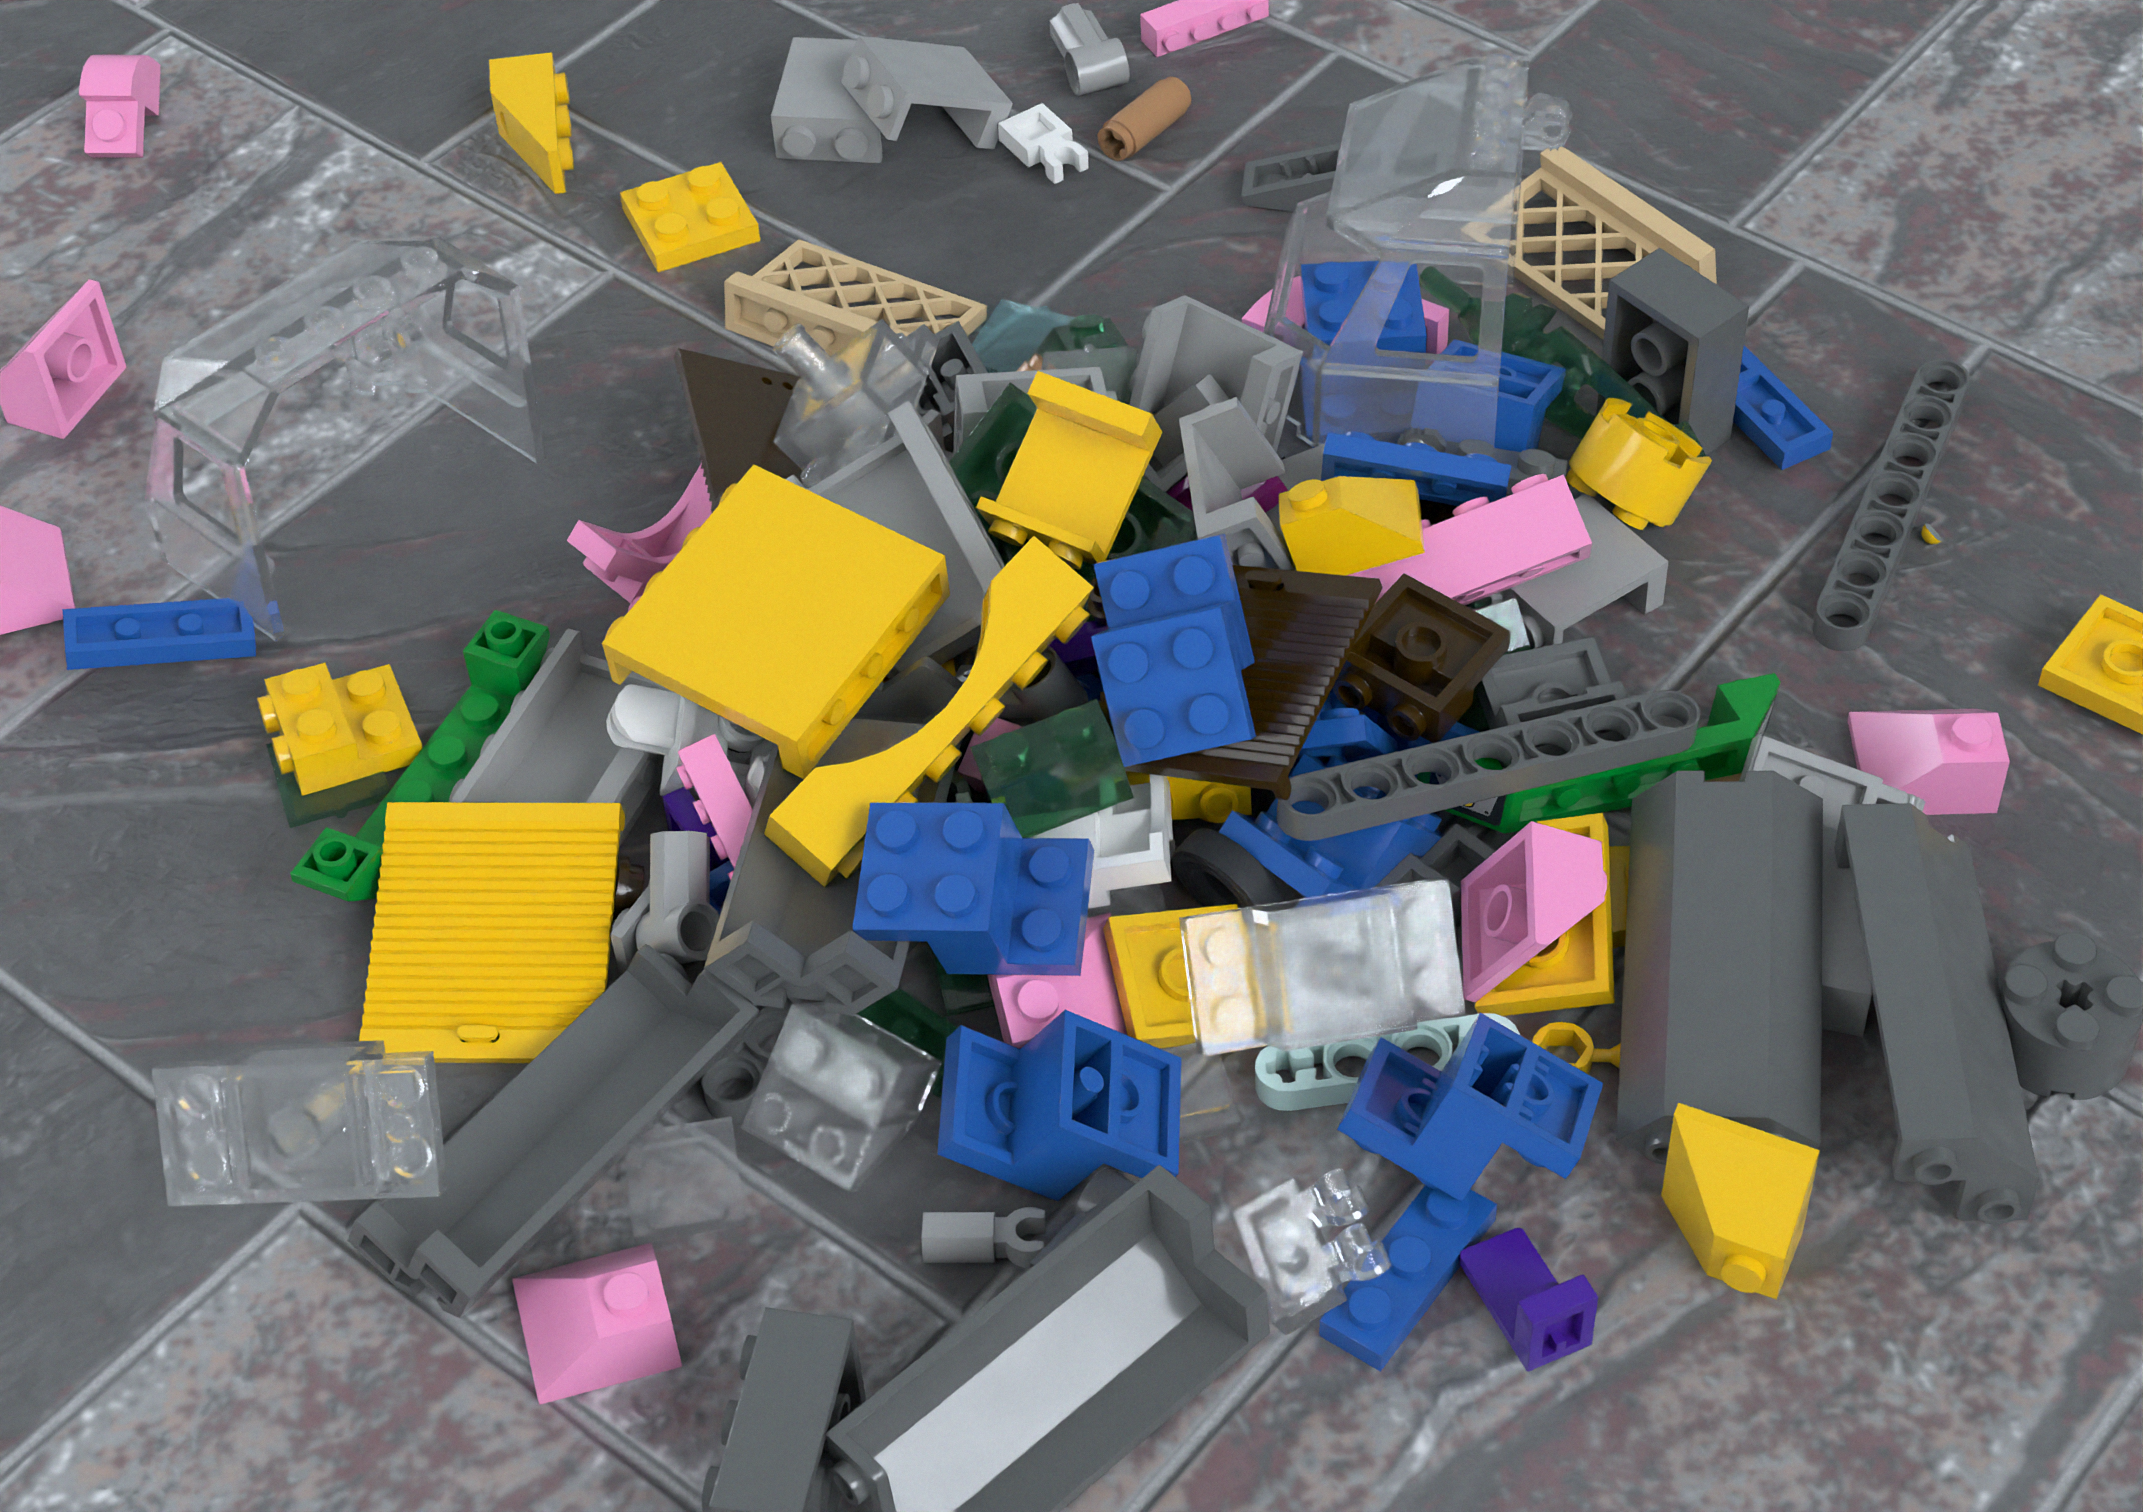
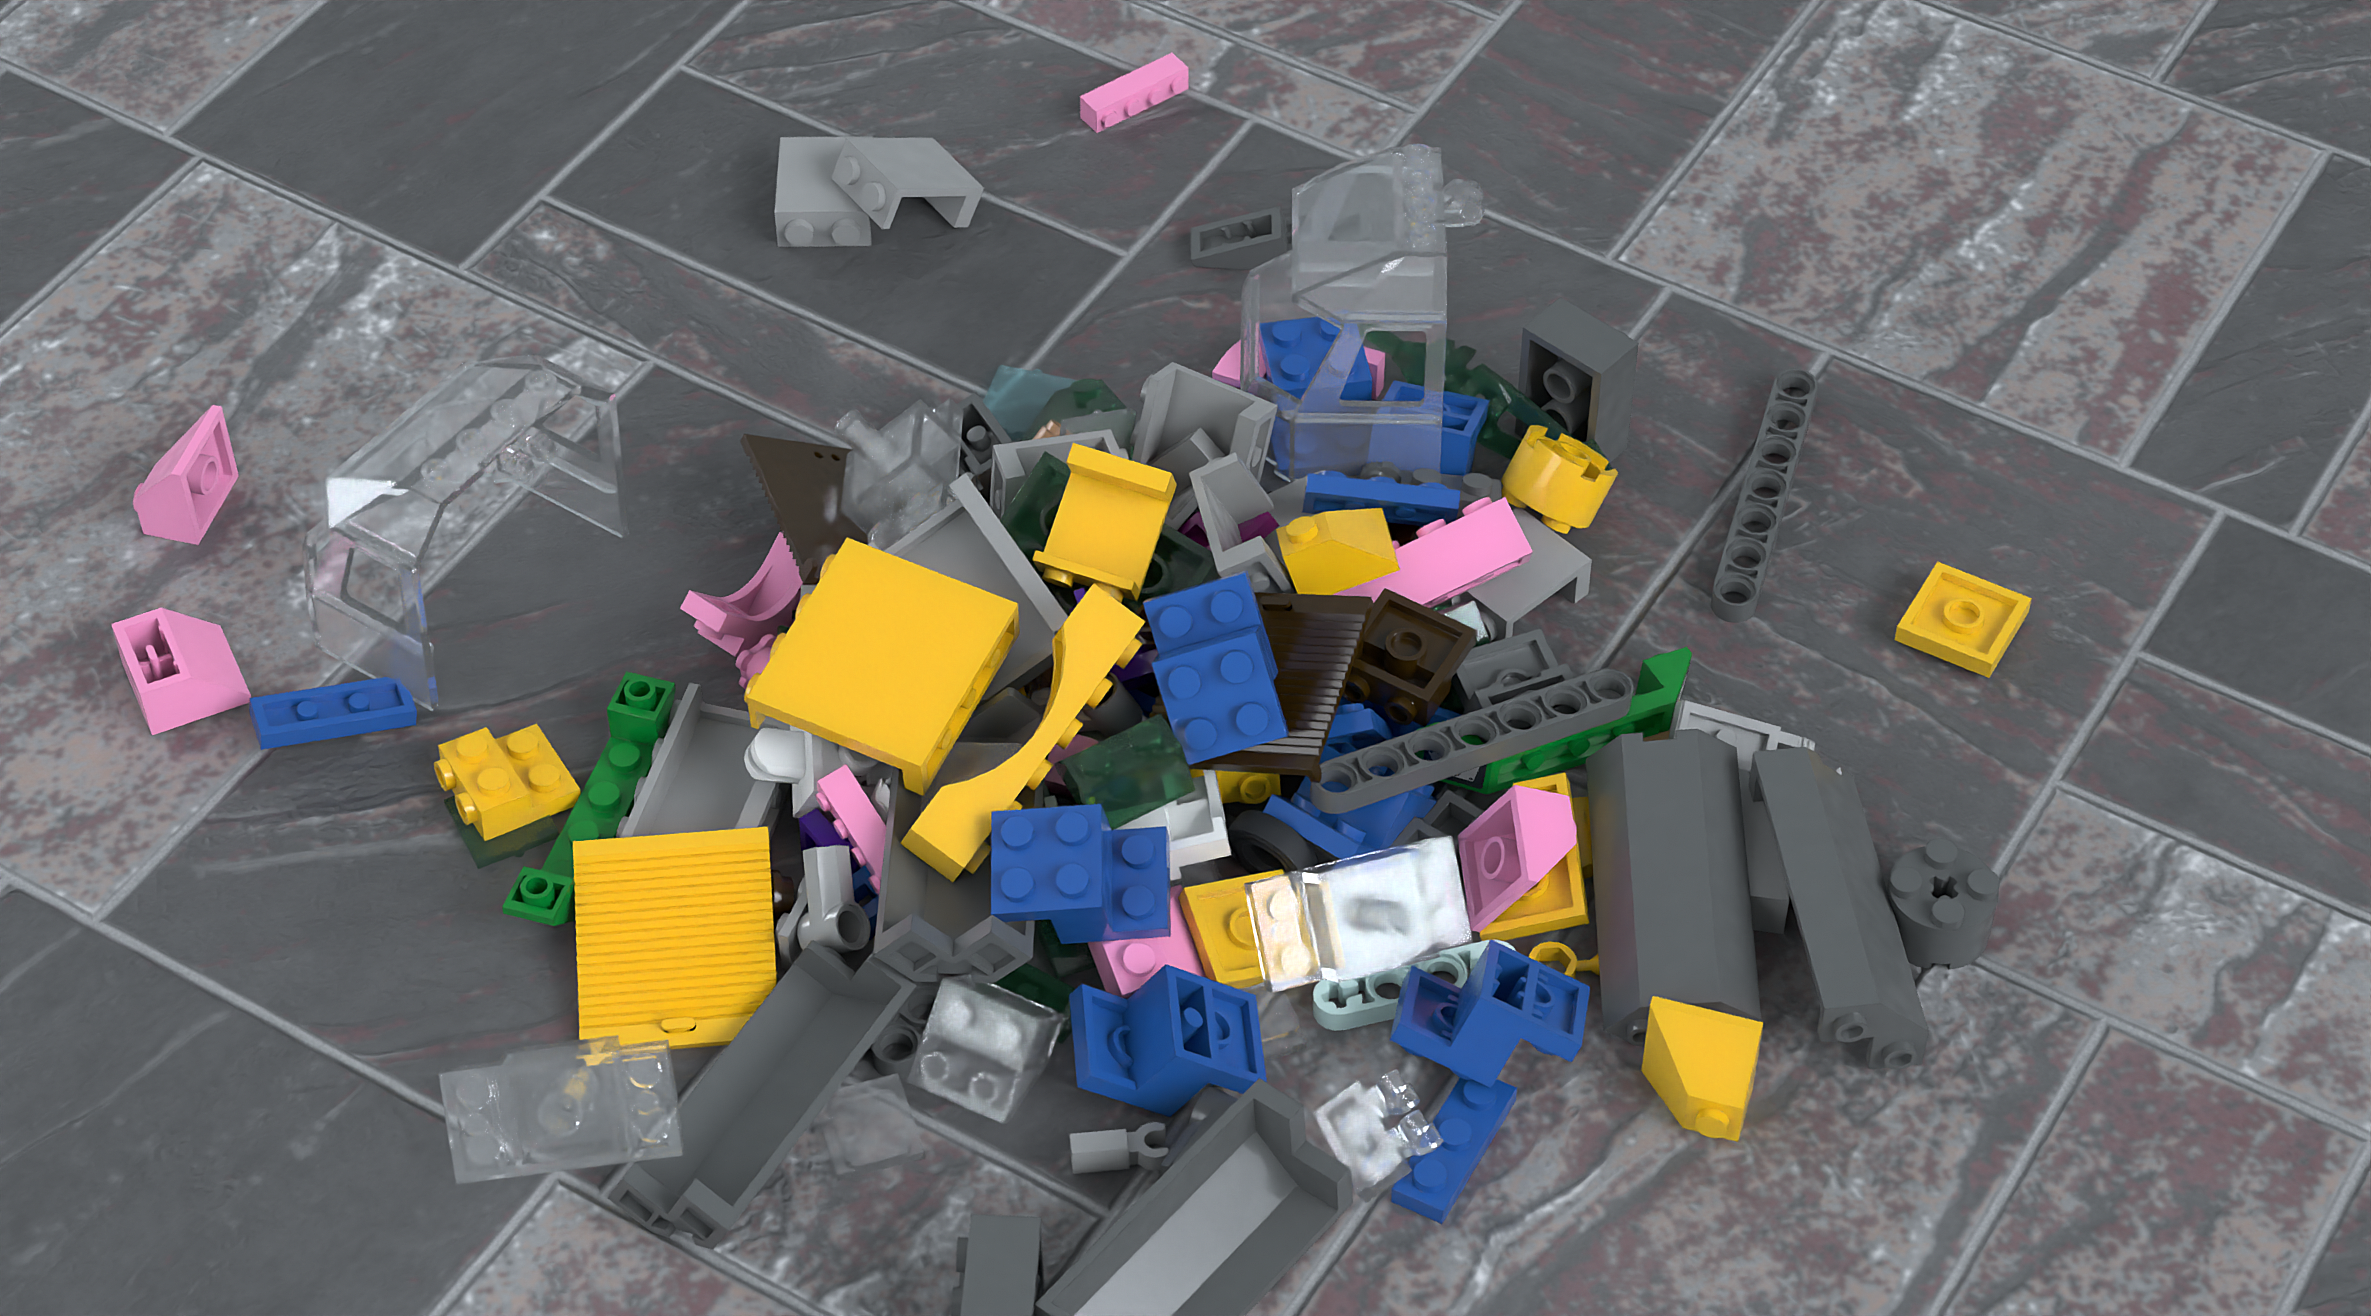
camera: 10 degrees left, 0 degrees up
bright pink brick [79,55,161,158] -> none
yellow slope [489,52,574,194] -> none
bright pink slope [512,1242,682,1405] -> none
yellow plate [620,162,761,272] -> none
tan fence [724,239,987,385] -> none
white plate [998,103,1089,184] -> none
light grey piece [1050,3,1129,96] -> none
medium nougat piece [1098,77,1192,161] -> none
dark purple bracket [1459,1228,1598,1372] -> none
tan fence [1461,142,1716,340] -> none
blue plate [1733,346,1833,470] -> none
bright pink slope [1848,709,2010,815] -> none
yellow piece [1921,523,1942,544] -> none

